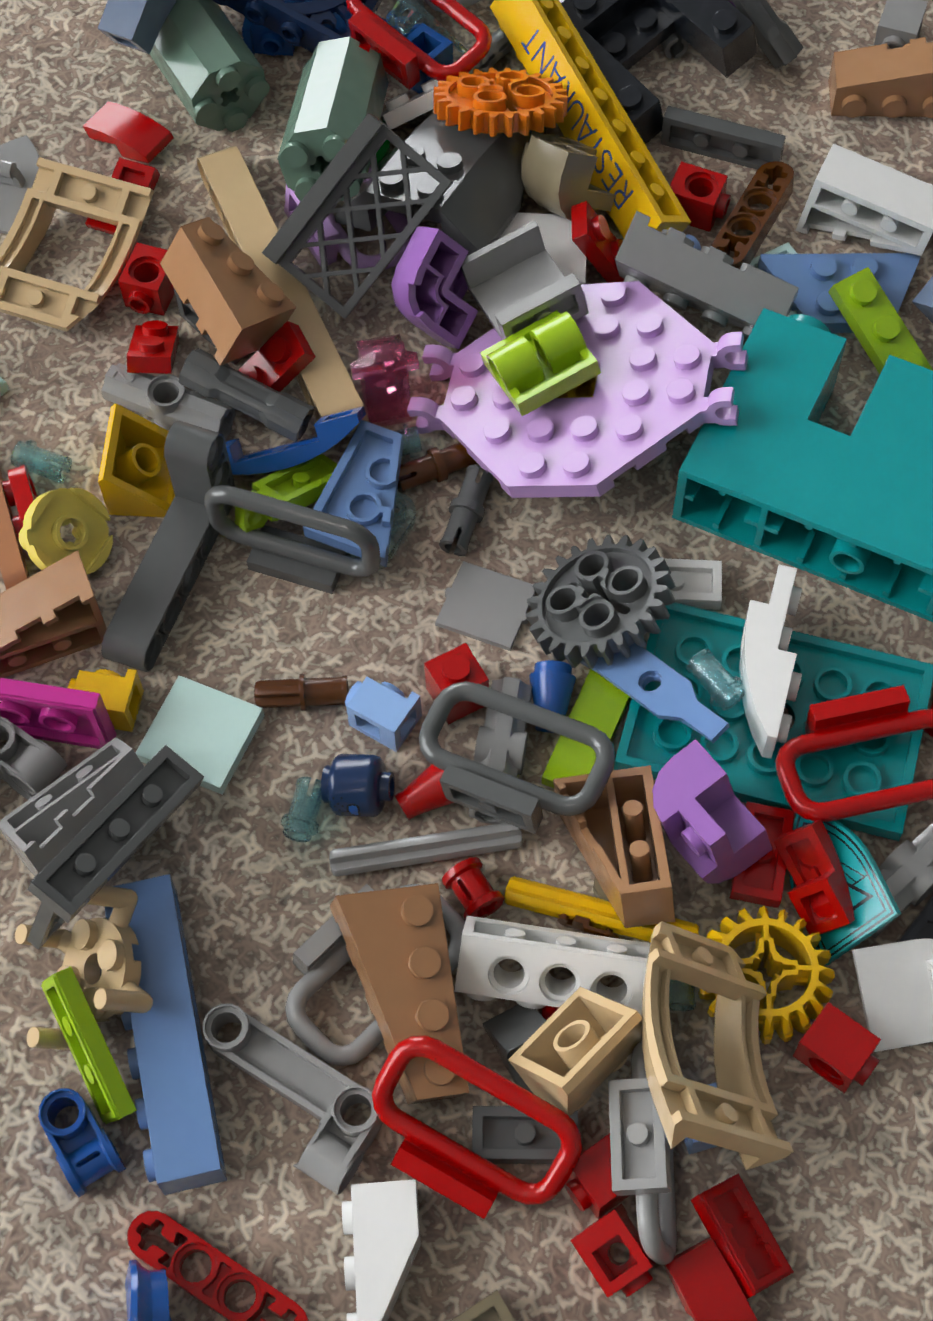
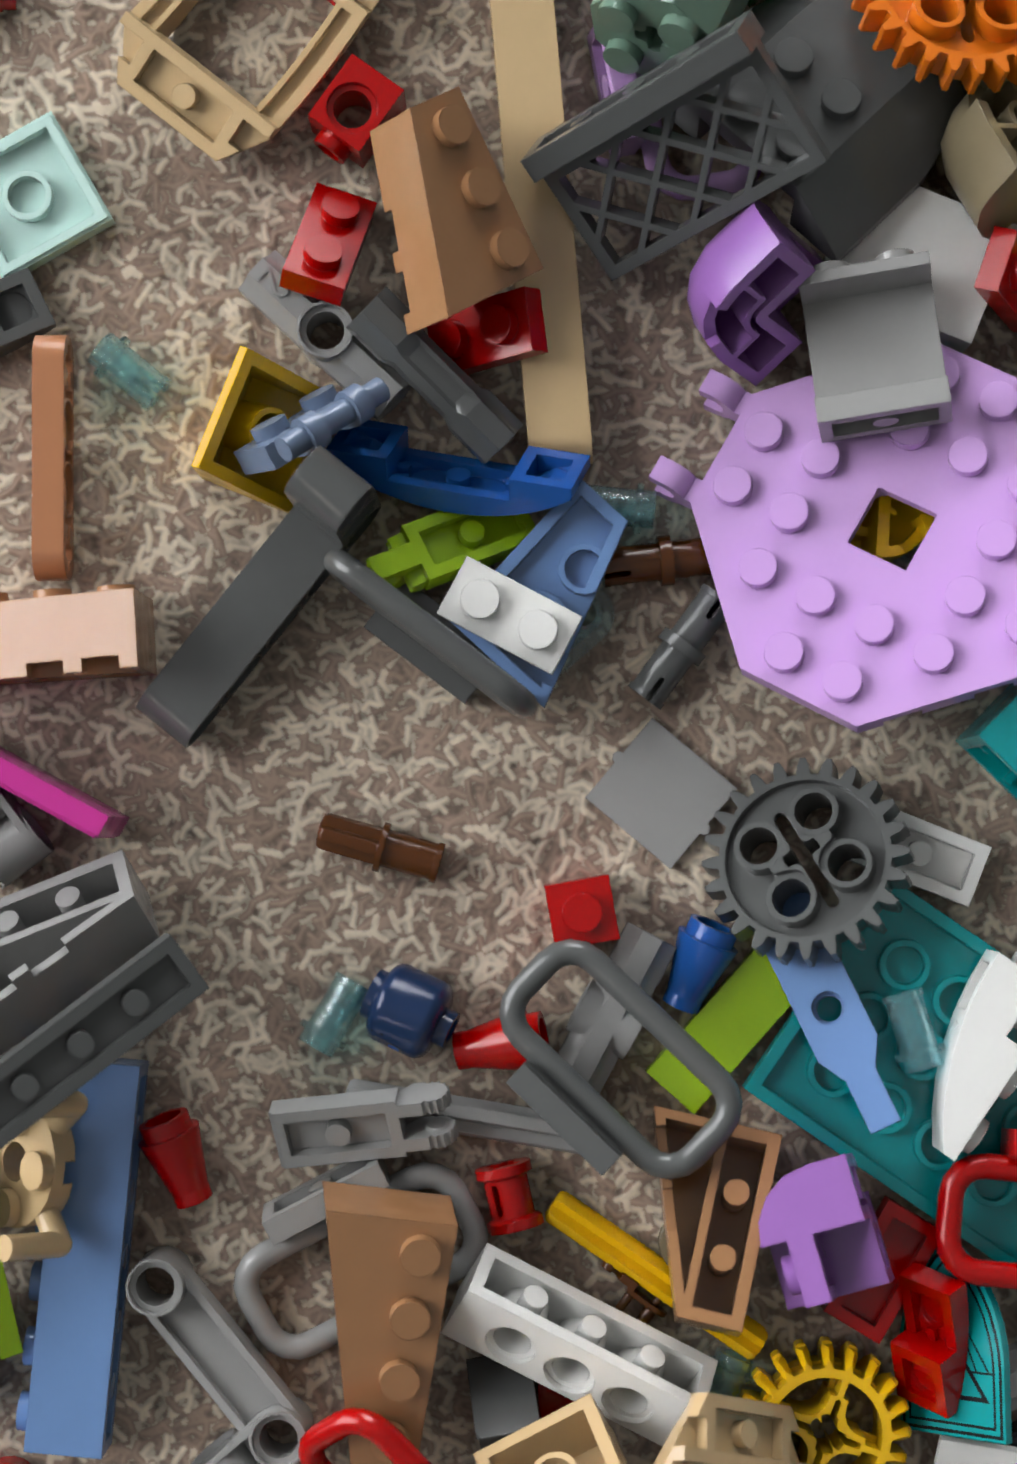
camera: 20 degrees right, 25 degrees up
red plate [2,465,38,539] -> none
light yellow plate [19,488,113,575] -> none
yellow brick [67,669,144,732] -> none
light aqua tile [135,675,265,795] -> none
light blue brick [345,677,422,752] -> none
clear pink piece [350,334,419,426] -> none
lime plate [480,310,601,417] -> none
none -> red cone [138,1107,213,1209]
none -> sand blue plate [233,377,390,475]
none -> light grey hinge [268,1081,459,1169]
none -> white plate [437,556,583,675]

